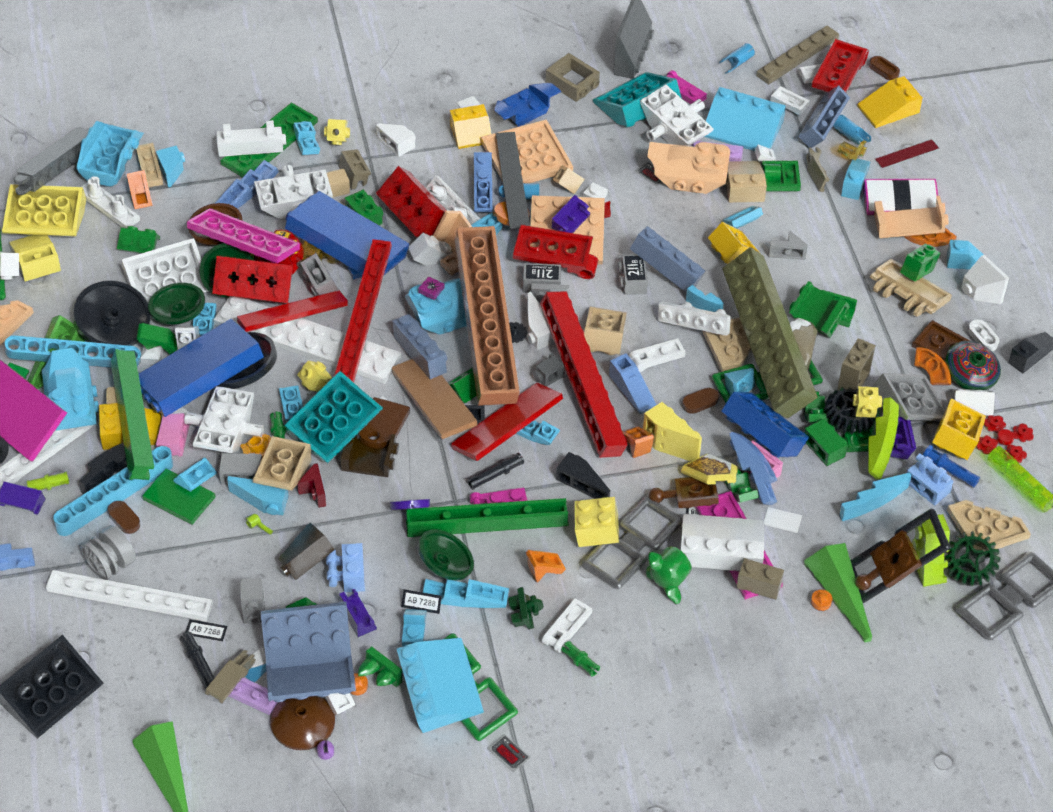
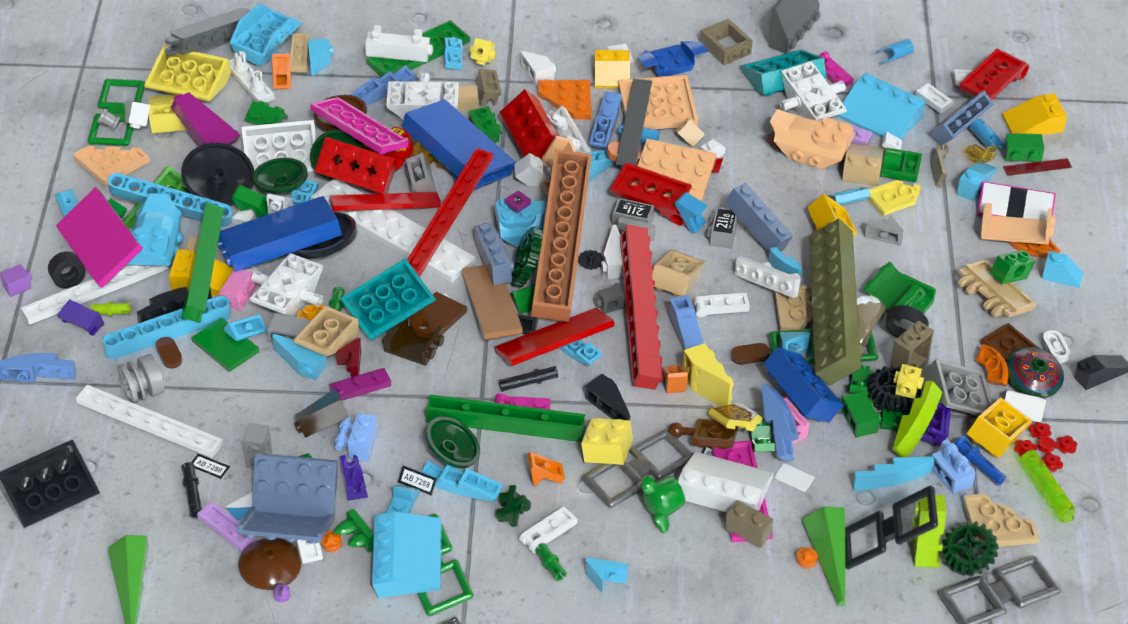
camera: 15 degrees right, 5 degrees down
dark tan arm [205,650,256,704] -> none
lime hand [246,514,273,535] -> none
medium azure slope [279,385,303,421] -> none
light yellow brick [297,360,332,392] -> none
dark purple tile [390,499,430,510] -> none
dark purple hinge [552,195,590,233] -> none
dark tan plate [756,25,839,85] -> none
reddish brown plate [855,530,922,590] -> none
reddish brown tile [869,56,900,80] -> none
white slope [961,255,1009,304] -> none
none -> magenta slope [171,92,240,146]
none -> magenta plate [329,368,391,401]
none -> dark green gear [511,226,543,287]
none -> orange plate [538,79,592,120]
none -> medium azure slope [585,558,628,593]
none -> dark azure slope [674,192,708,233]
none -> light yellow tile [867,180,921,216]
none -> black tyre [886,305,929,338]
none -> green brick [1004,133,1044,162]

